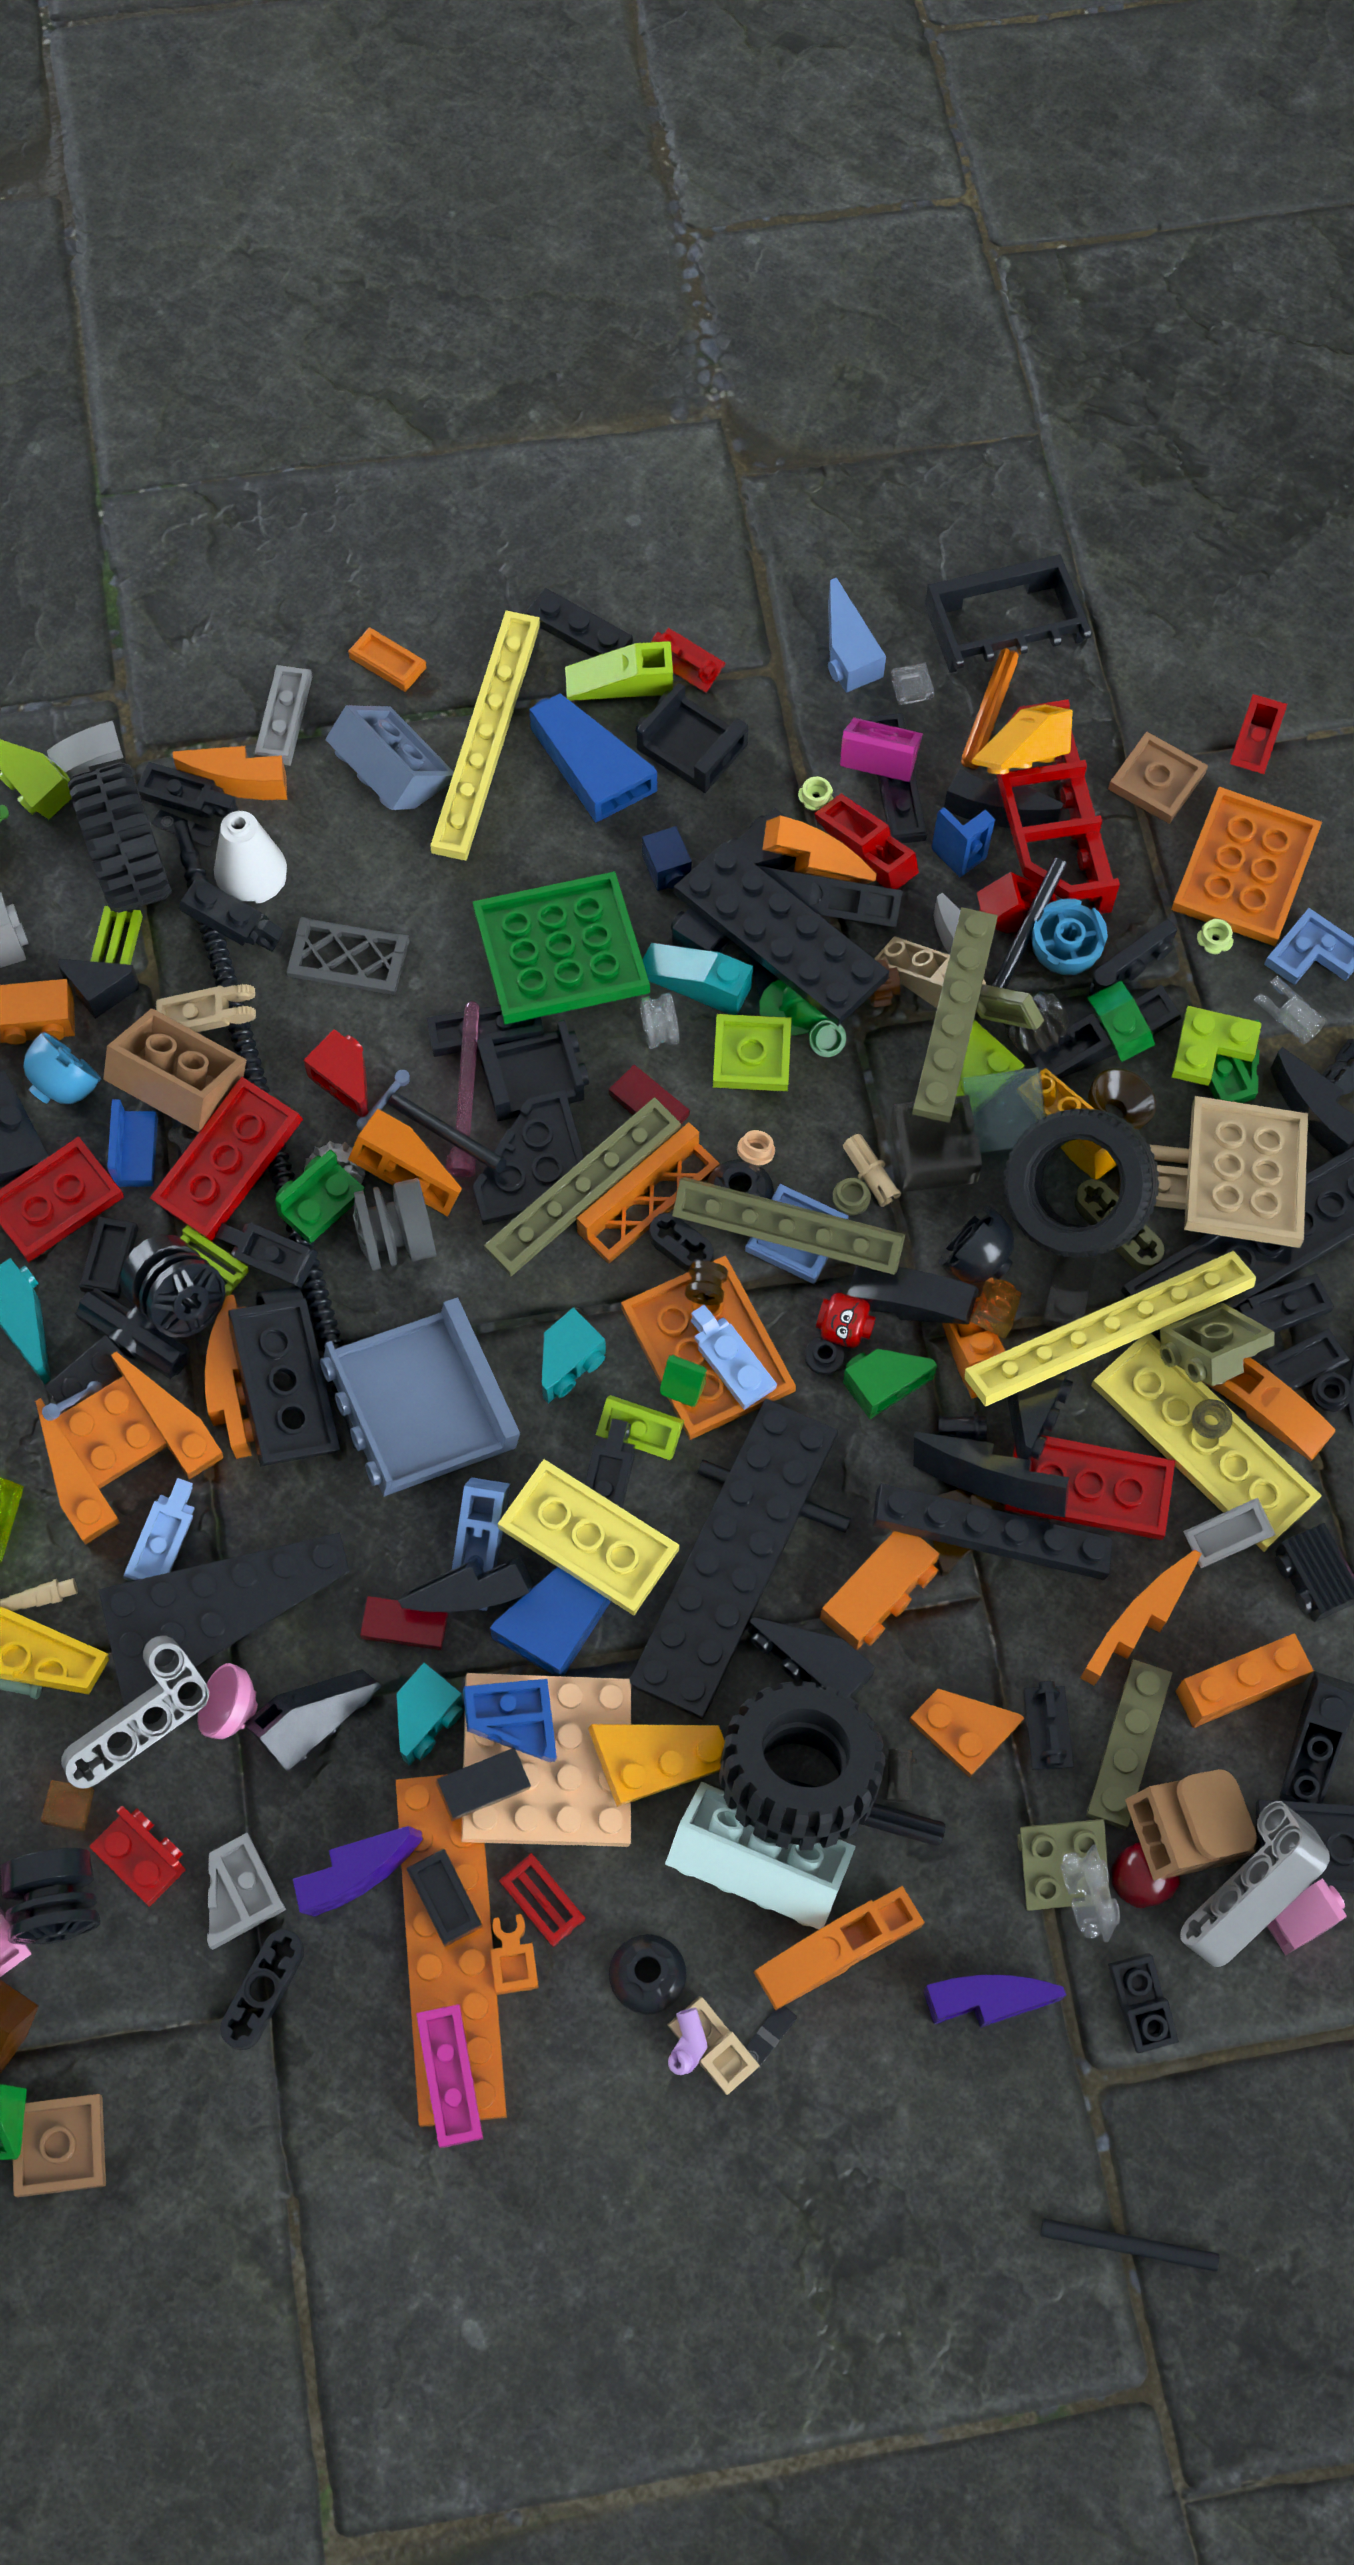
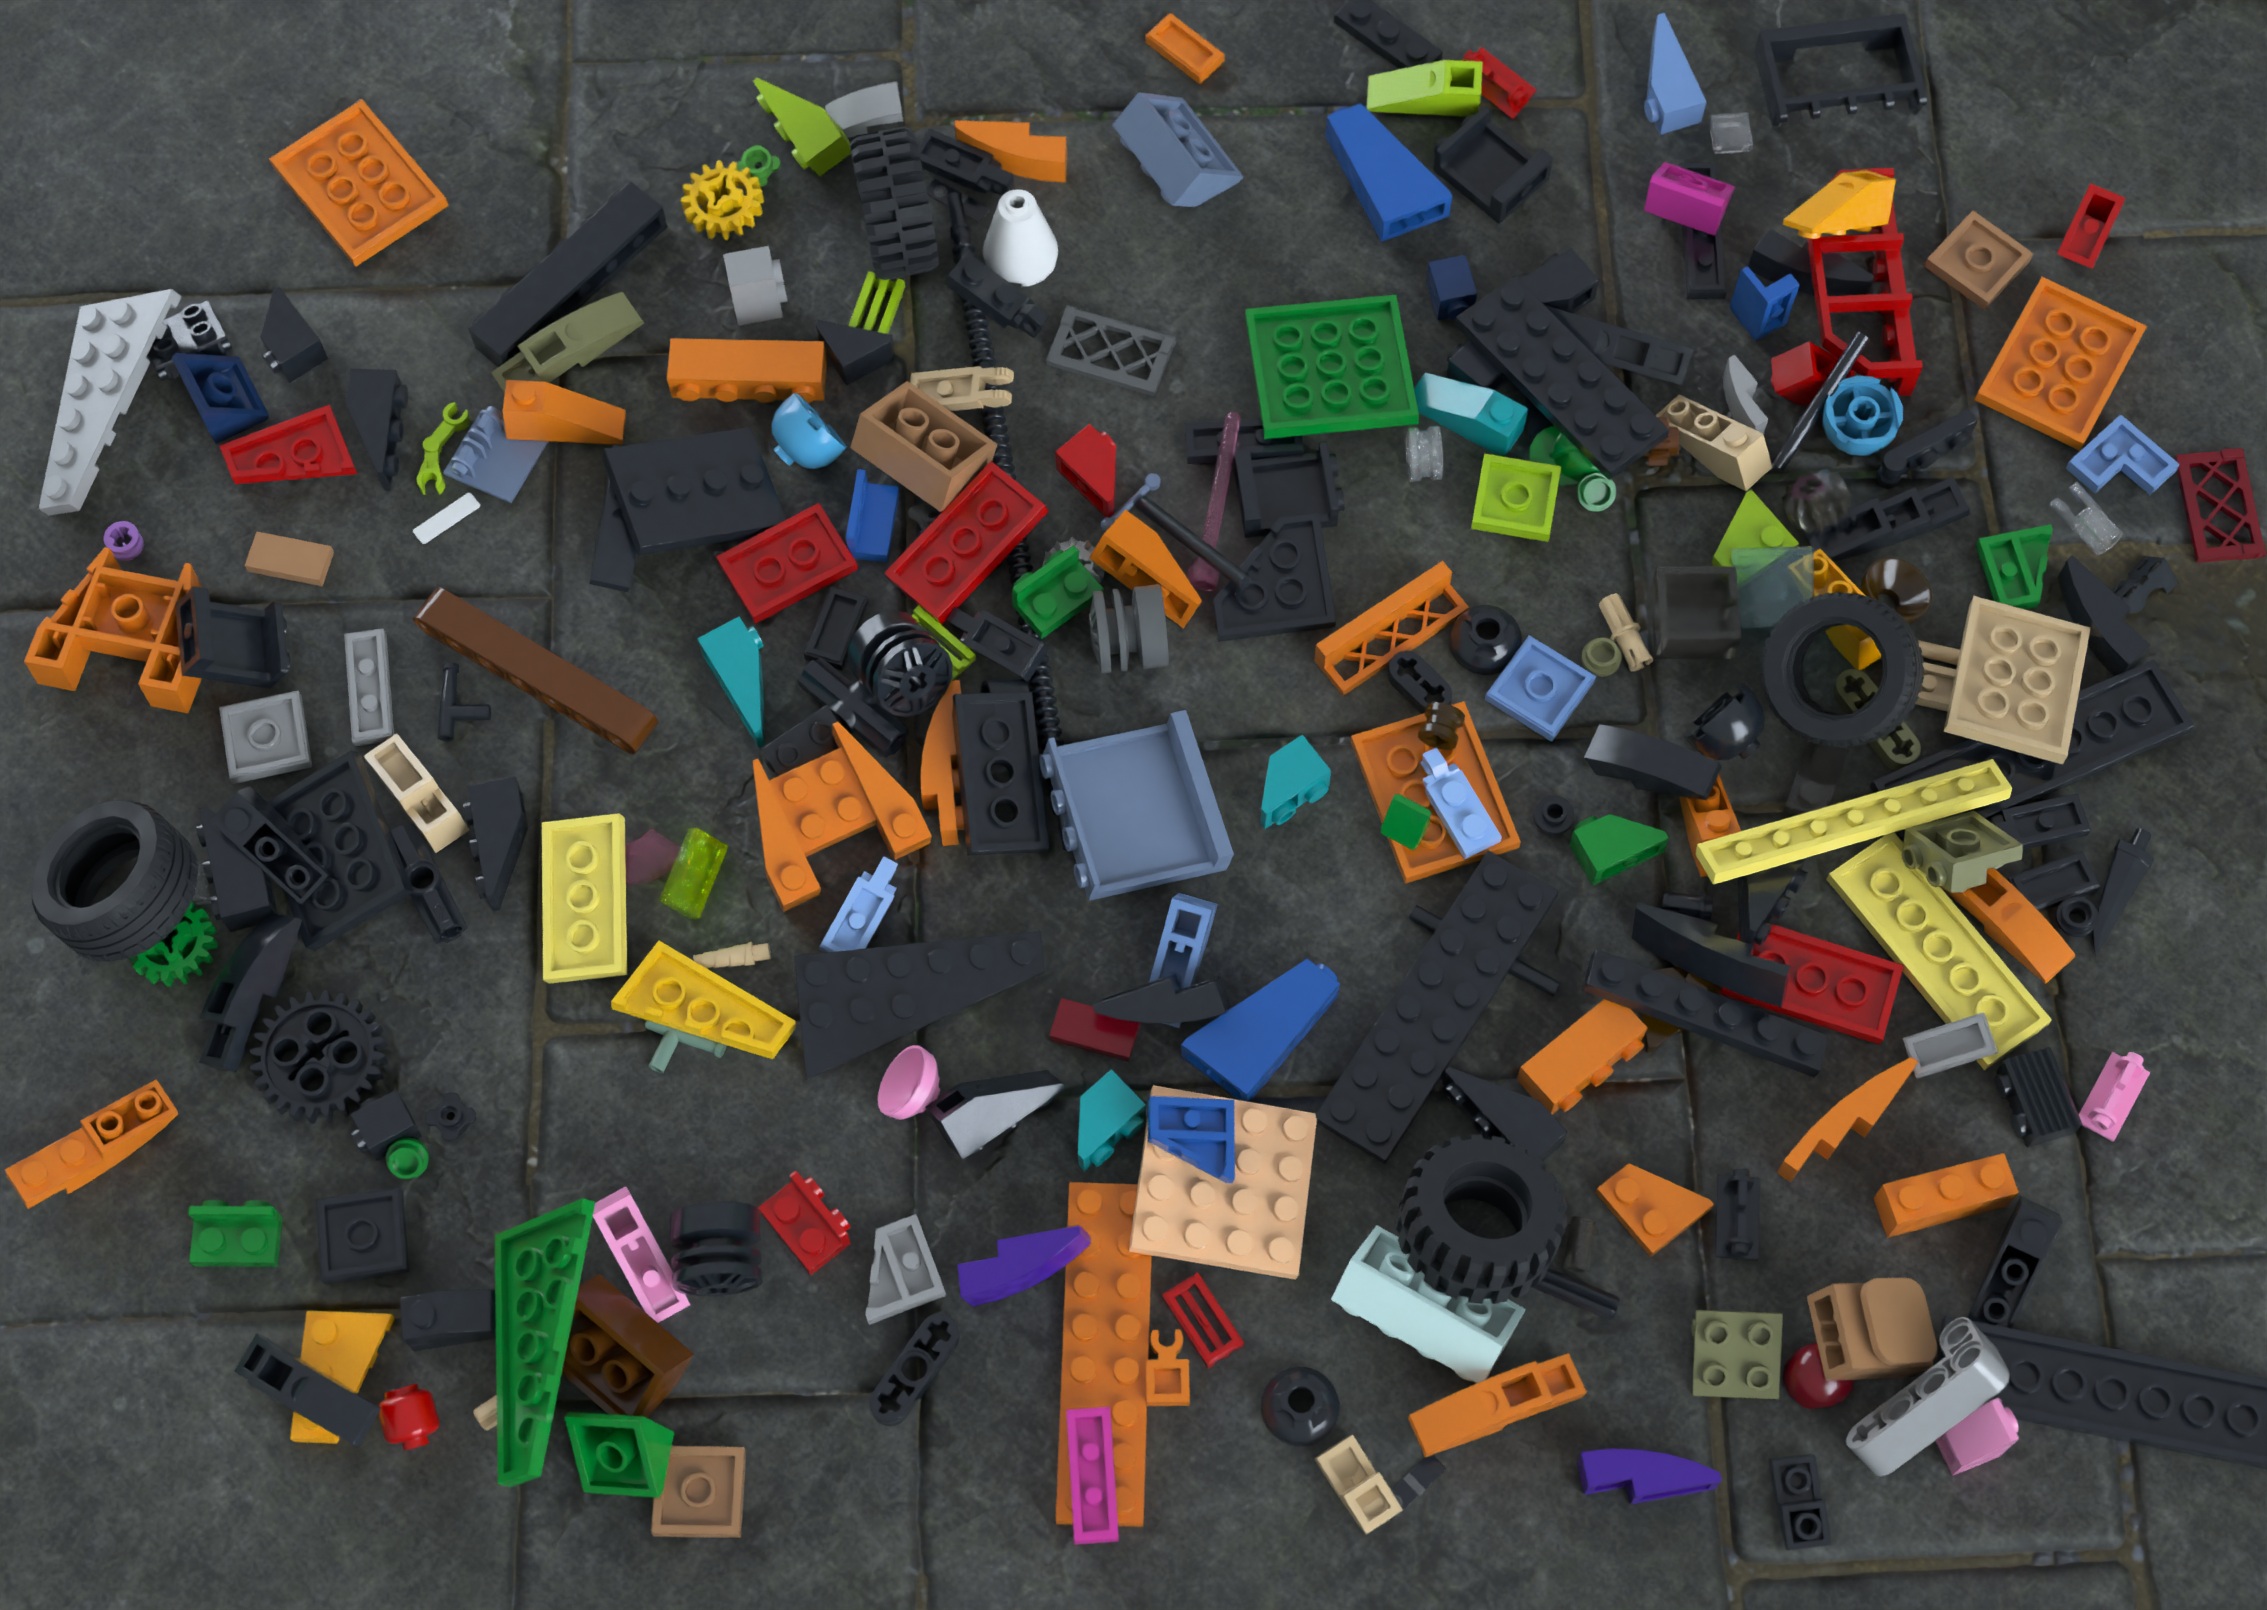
camera: 10 degrees right, 0 degrees up
clear orange plate [40,1780,95,1832] -> none
sand blue hinge [42,1381,103,1421] -> none
light grey beam [61,1636,209,1788] -> none
light grey tile [254,665,312,766] -> none
black tile [406,1849,483,1947] -> none
light yellow plate [430,611,540,861] -> none
black tile [436,1747,531,1821] -> none
olive plate [484,1097,681,1277] -> none
light yellow plate [498,1459,679,1615] -> none
black hinge [585,1419,635,1508] -> none
light orange wing [588,1724,725,1807] -> none
lime plate [596,1395,684,1460] -> none
dark red tile [609,1064,690,1124] -> none
lavender arm [668,2008,707,2075] -> none
olive plate [672,1177,905,1275] -> none
light nougat plate [737,1130,775,1165] -> none
orange slope [763,815,876,884] -> none
yellowish green plate [798,776,833,811] -> none
red slope [814,793,919,890] -> none
red head [816,1293,876,1348] -> none
olive plate [912,907,998,1123] -> none
orange axle [961,648,1019,769] -> none
clear orange plate [970,1277,1022,1339] -> none
olive tile [976,984,1044,1030] -> none
clear hinge [1060,1845,1120,1942] -> none
olive plate [1086,1659,1173,1830] -> none
green slope [1088,981,1155,1062] -> none
lime plate [1171,1006,1262,1086] -> none
clear smoke plate [1191,1399,1232,1439] -> none
yellowish green plate [1197,919,1234,954] -> none

